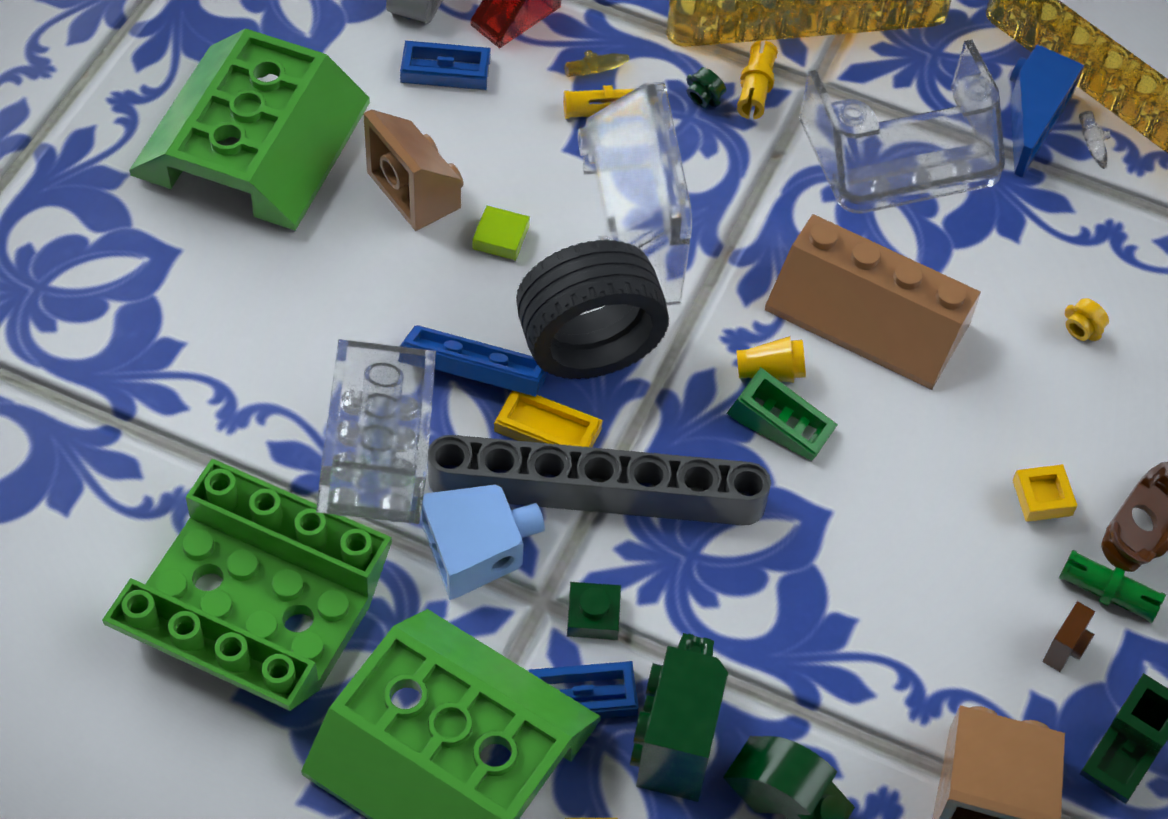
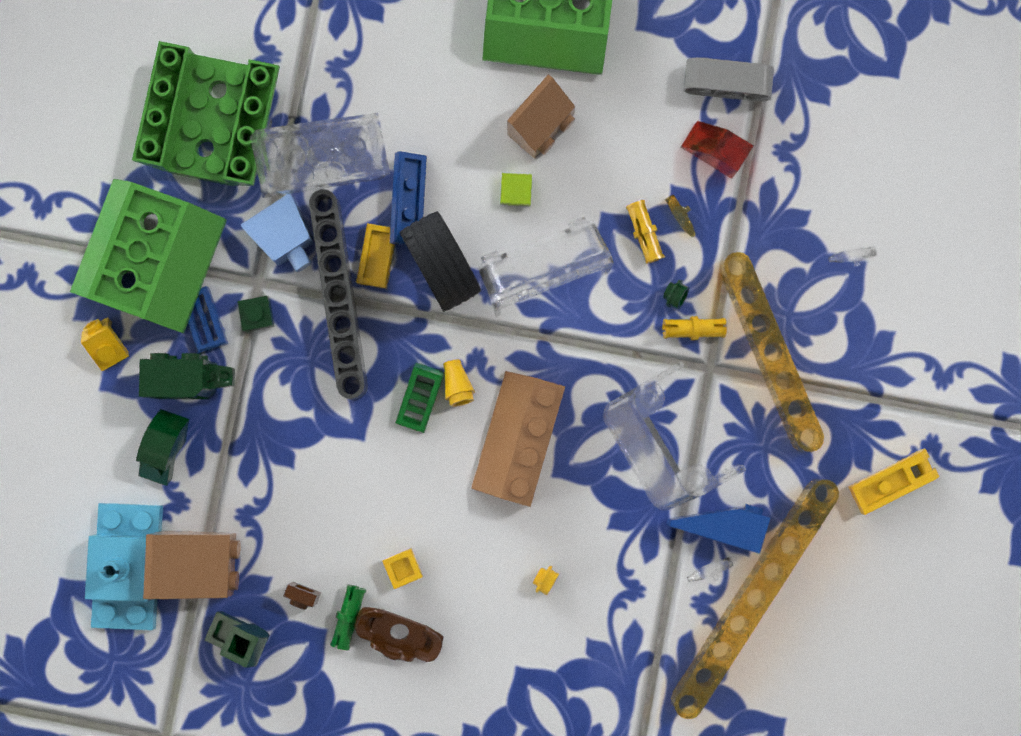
camera: 85 degrees right, 30 degrees up
blue tile [400,40,491,90] -> none

